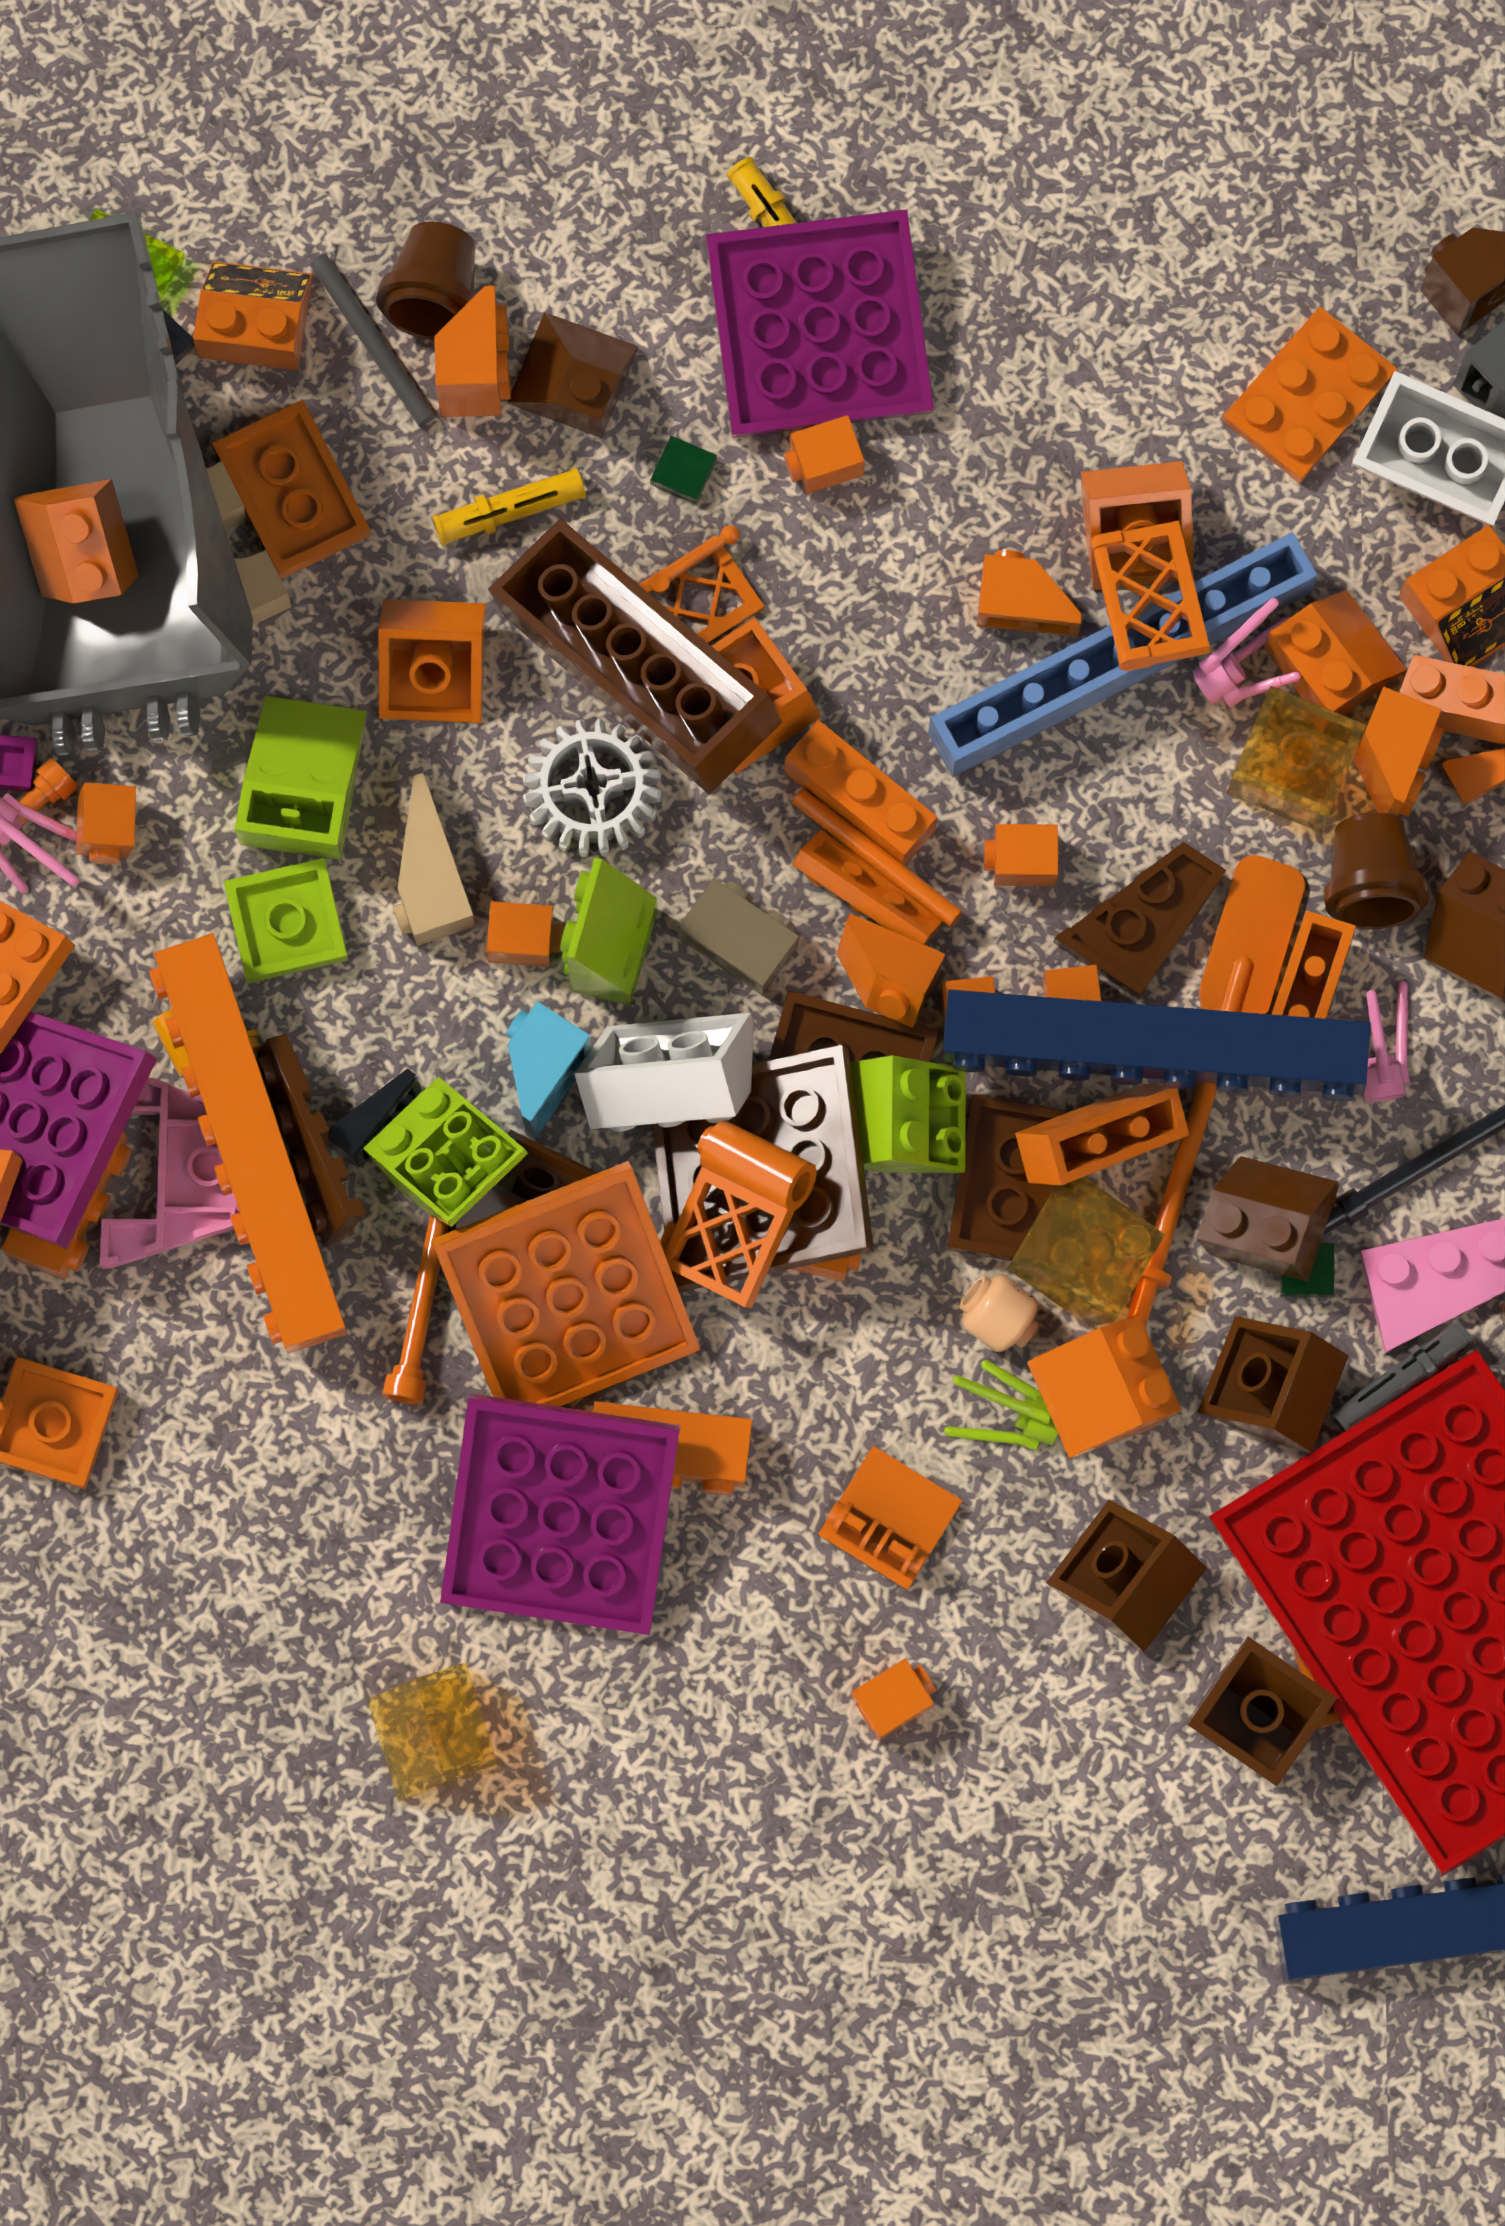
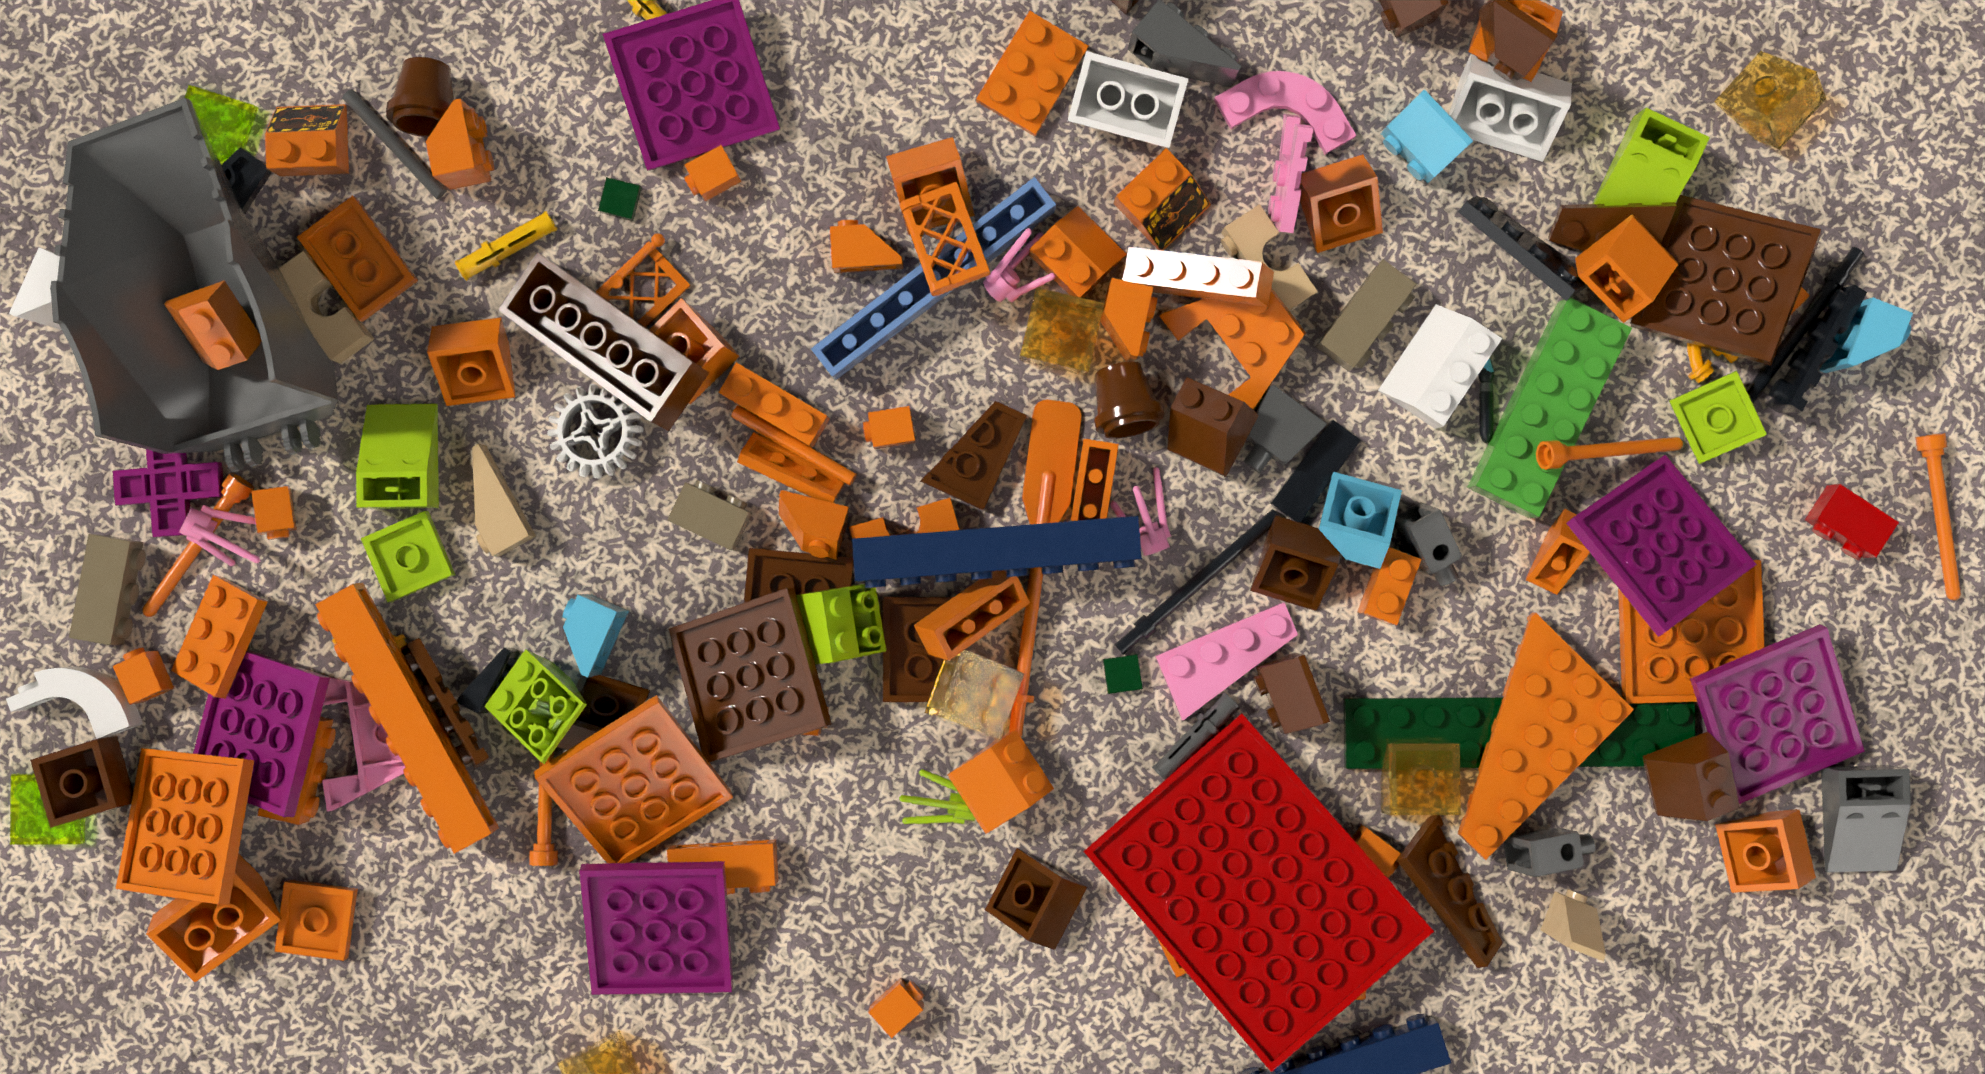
camera: 10 degrees left, 10 degrees up
orange brick [486,901,563,967] -> none
reddish brown slope [508,312,639,438] -> none
lime slope [560,857,658,1006] -> none
white slope [575,1013,754,1132] -> none
orange piece [660,1120,817,1308] -> none
orange hinge [818,1446,963,1591] -> none
light nougat head [959,1274,1039,1352] -> none
reddish brown slope [1186,1636,1338,1786] -> none
reddish brown slope [1196,1156,1340,1282] -> none
reddish brown slope [1198,1316,1349,1452] -> none

